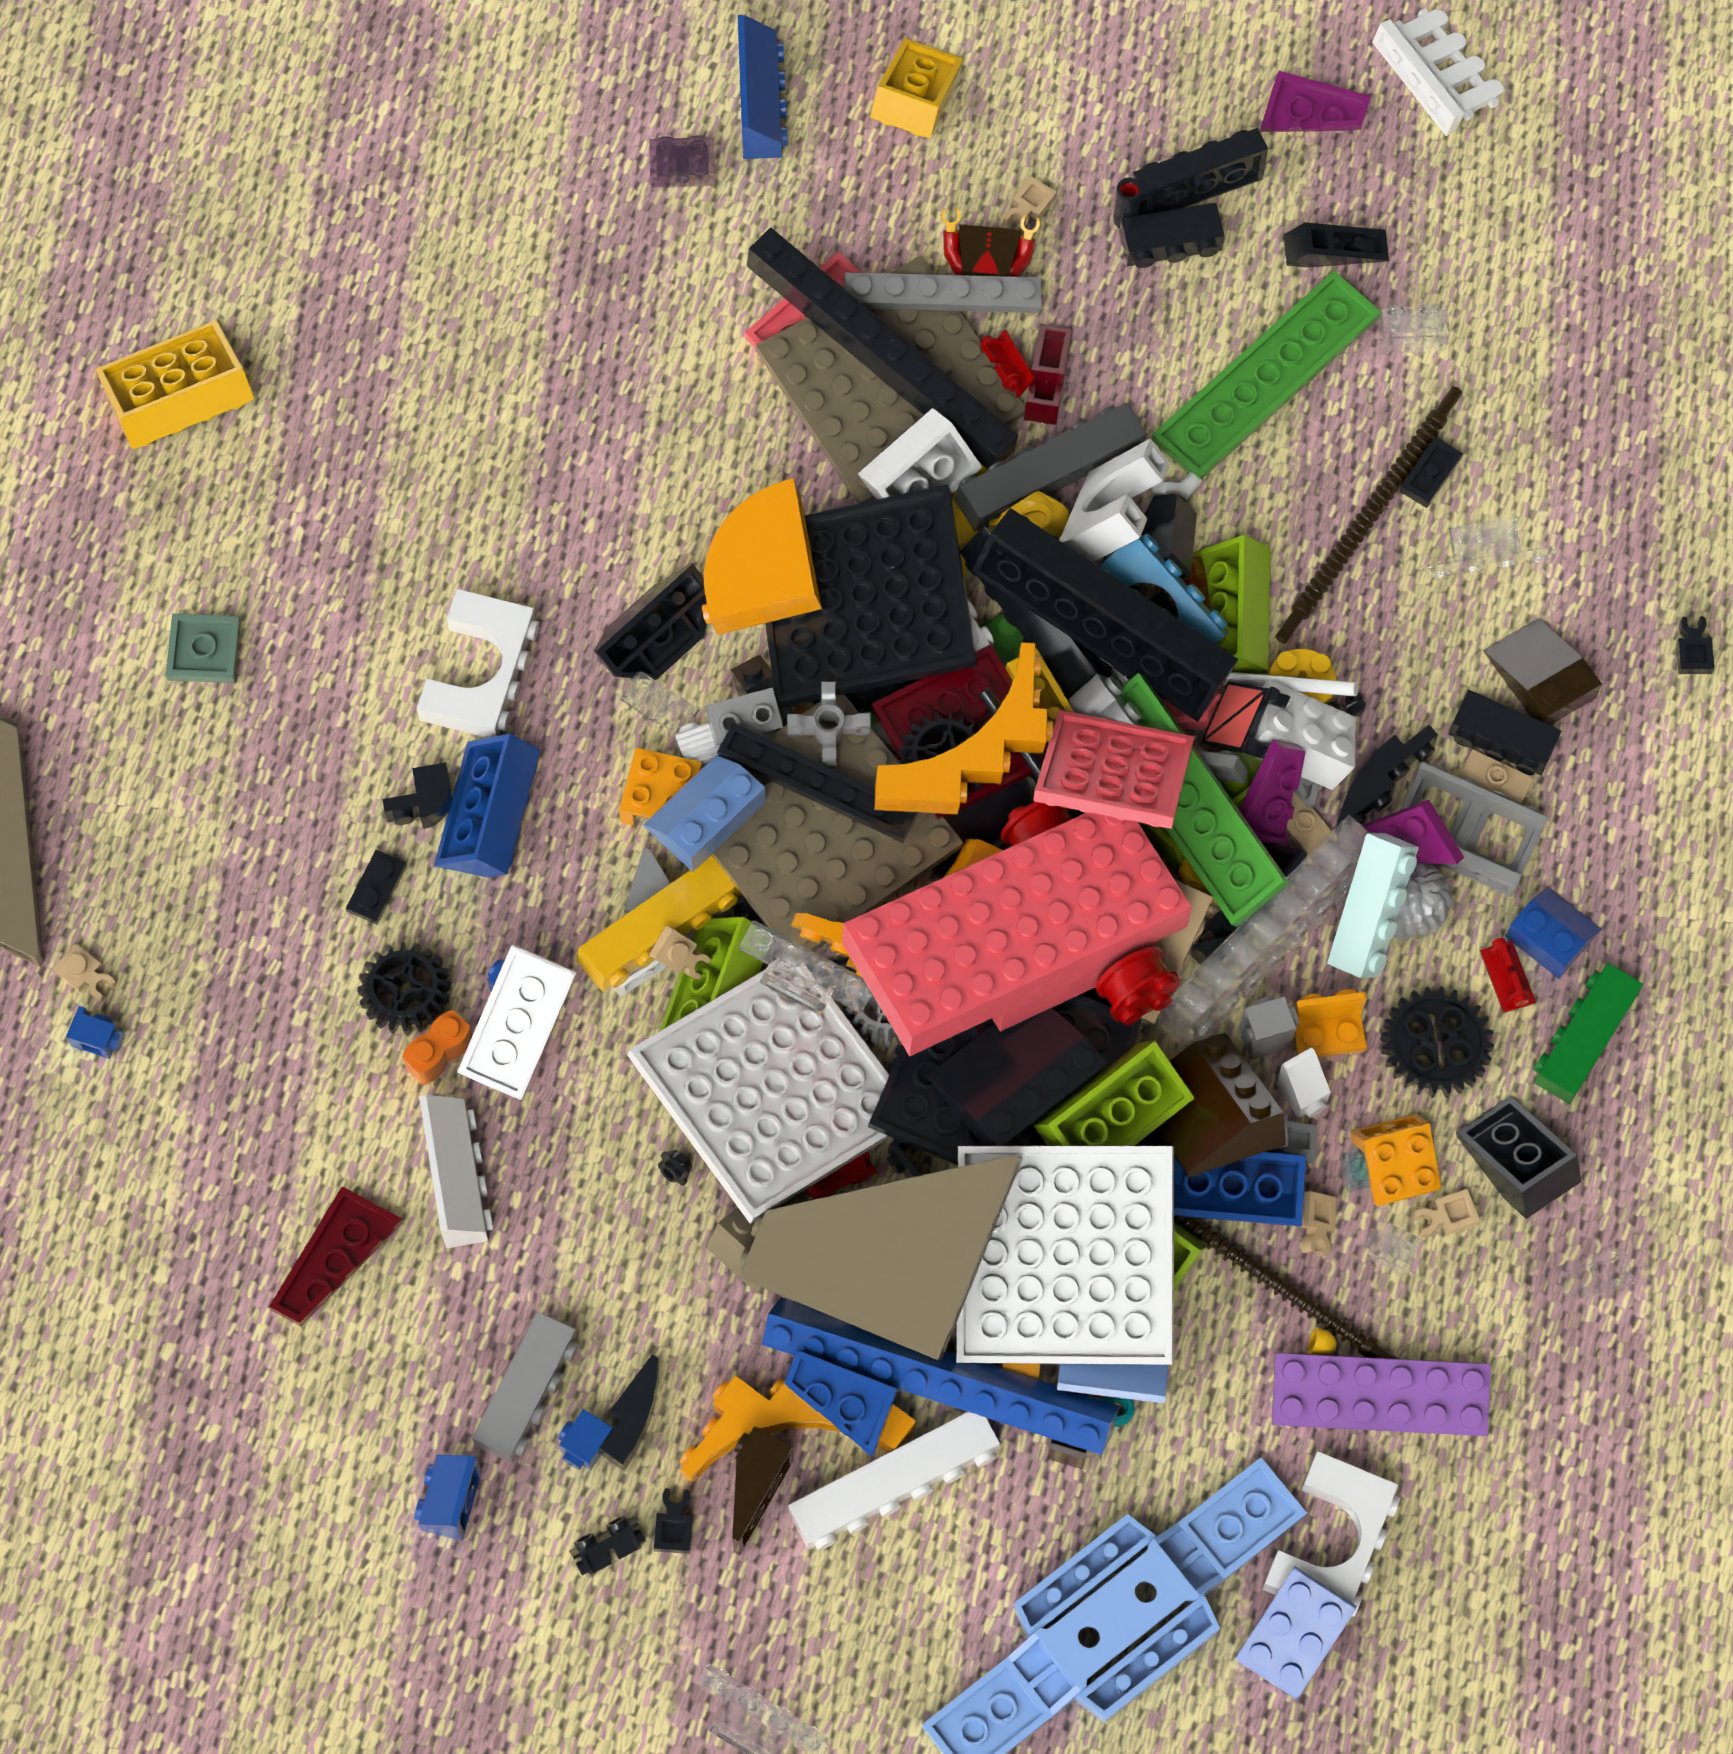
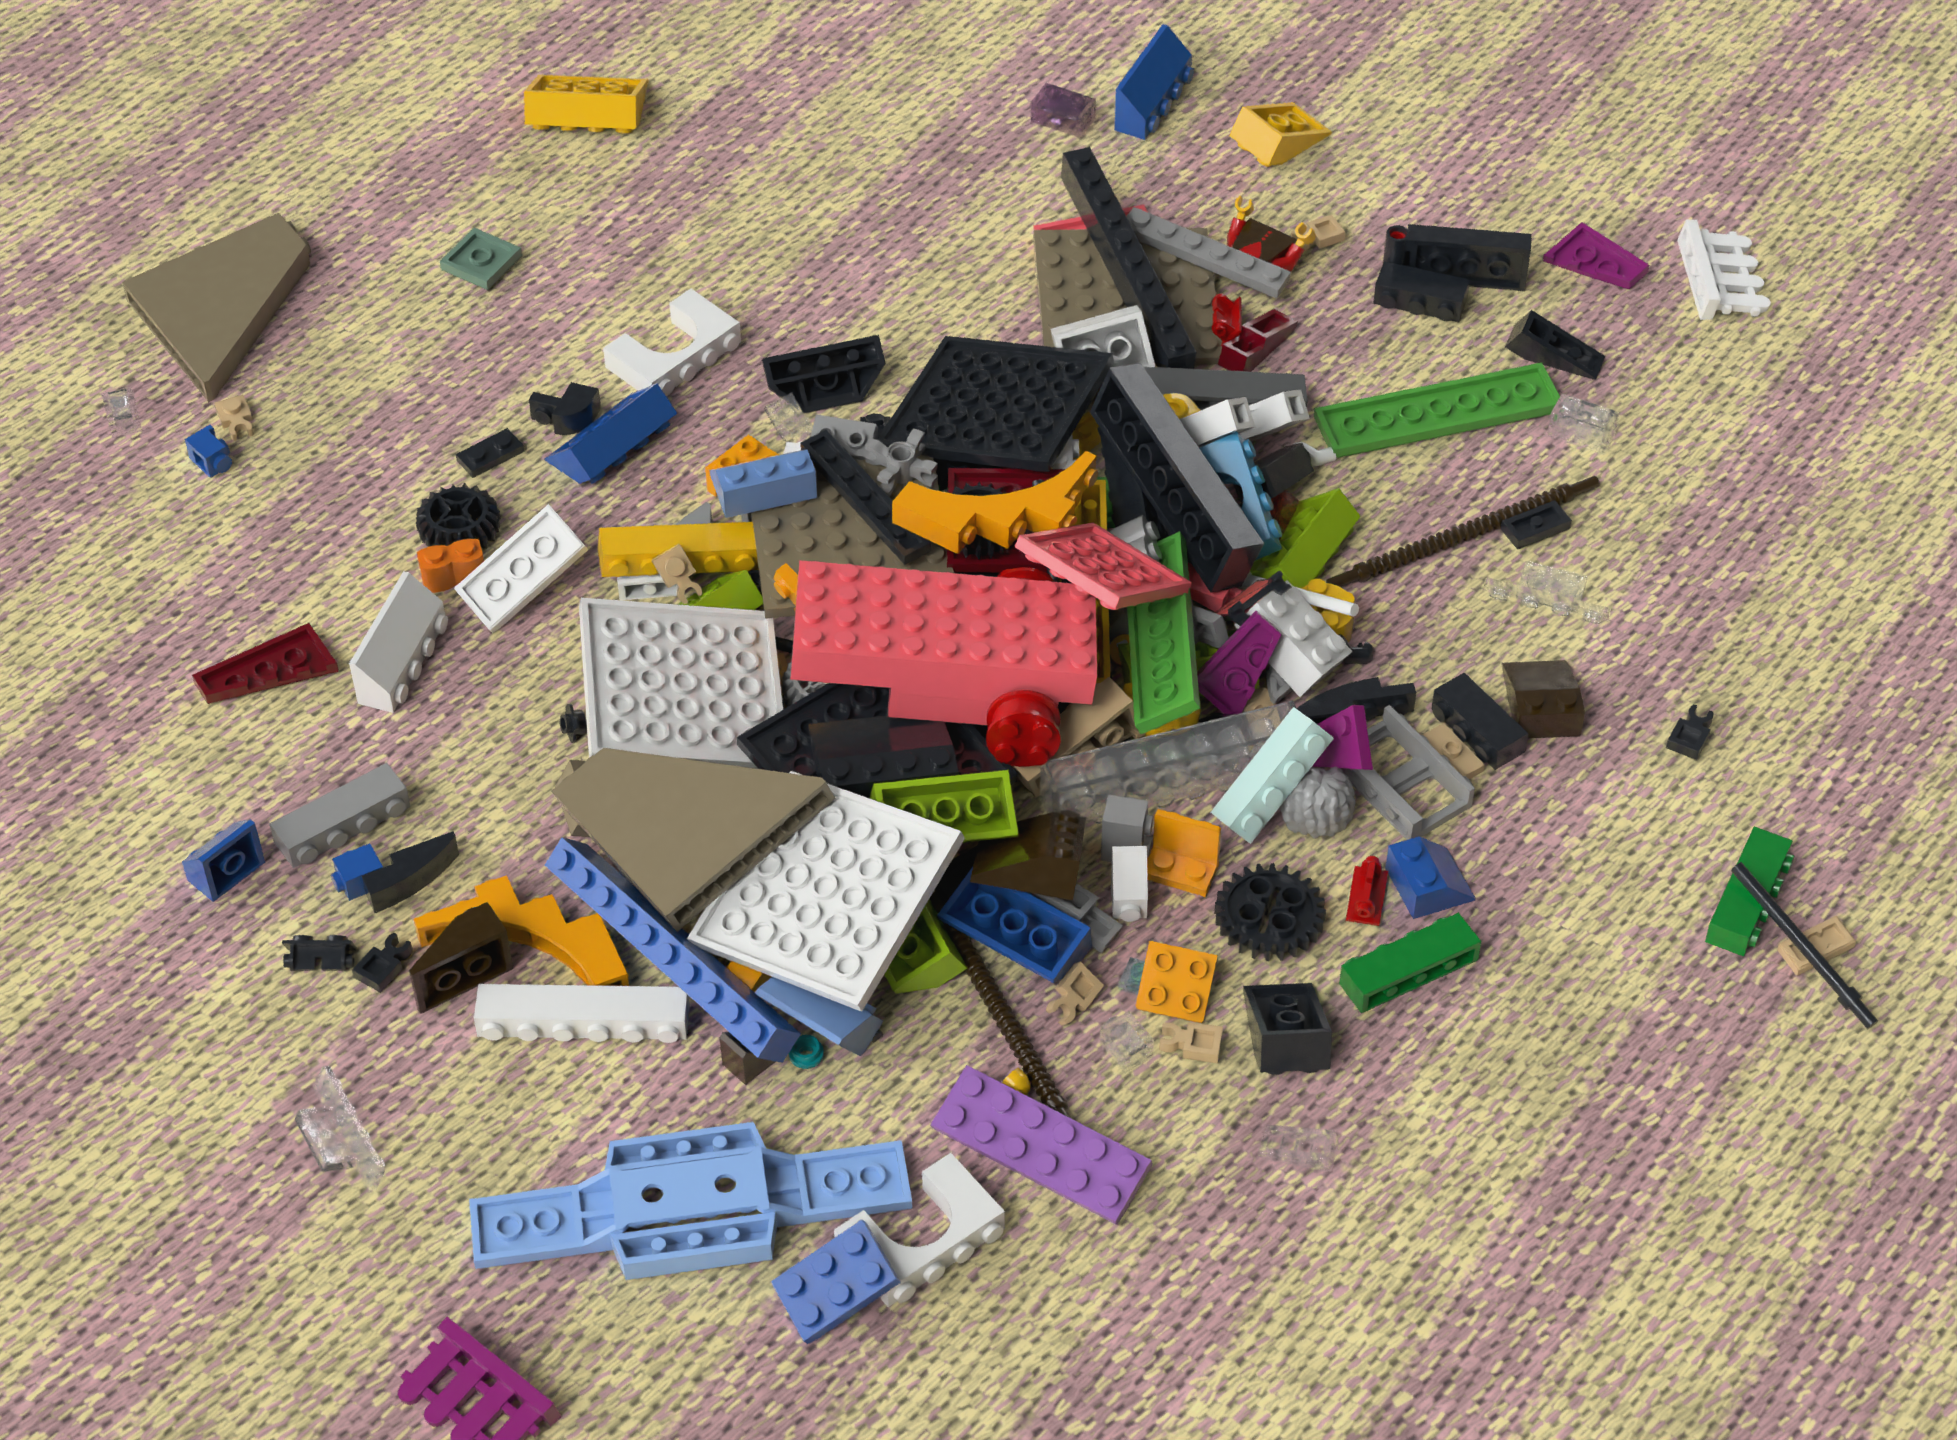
camera: 30 degrees right, 20 degrees down
light orange brick [702,478,822,635] -> none
clear bracket [739,921,872,1015] -> none
blue wing [784,1350,899,1457] -> none

